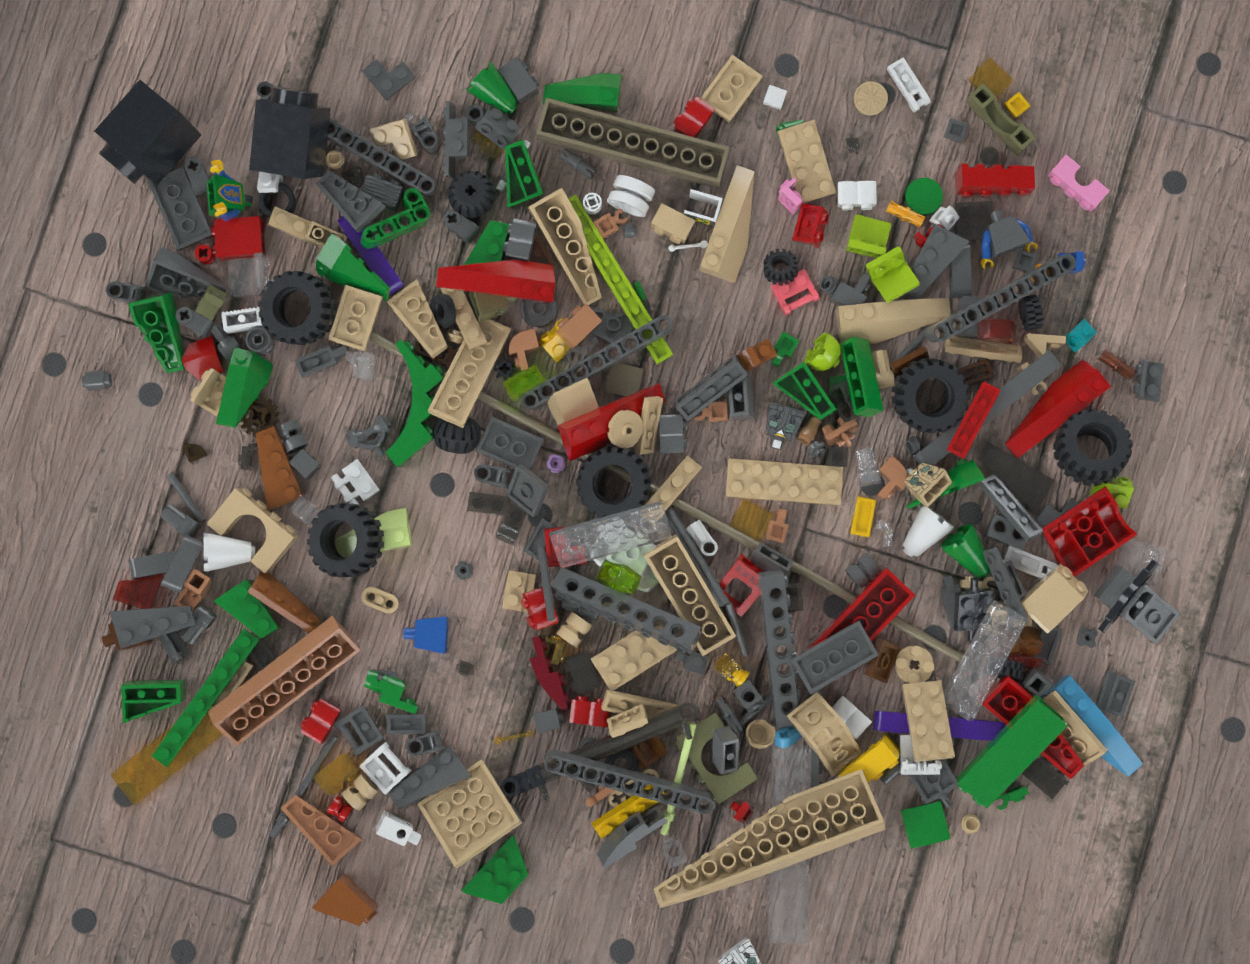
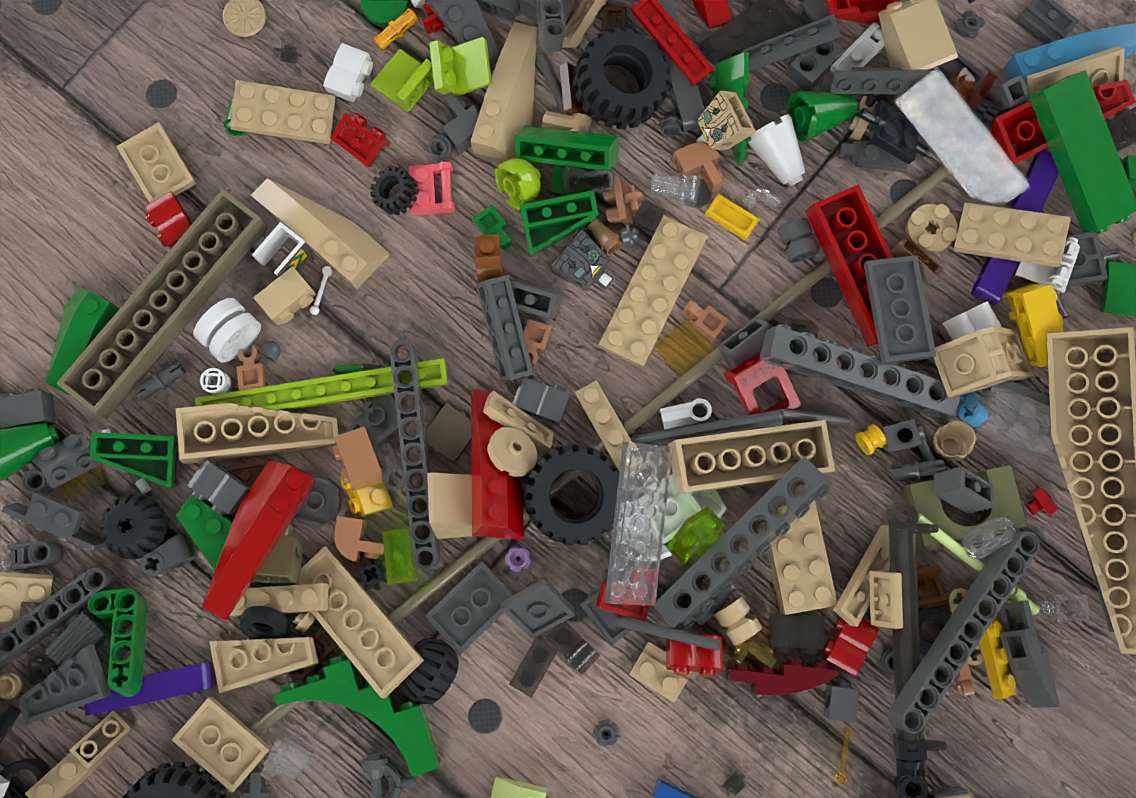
camera: 65 degrees left, 5 degrees down
green wedge [315,234,390,301] -> none
dark grey piece [474,464,512,489] -> none
dark grey plate [673,651,709,675] -> none
clear yellow plate [713,654,741,679] -> none
white tile [763,85,787,110] -> none
bright pink bracket [778,178,802,215] -> none
none -> clear plate [963,517,1014,559]

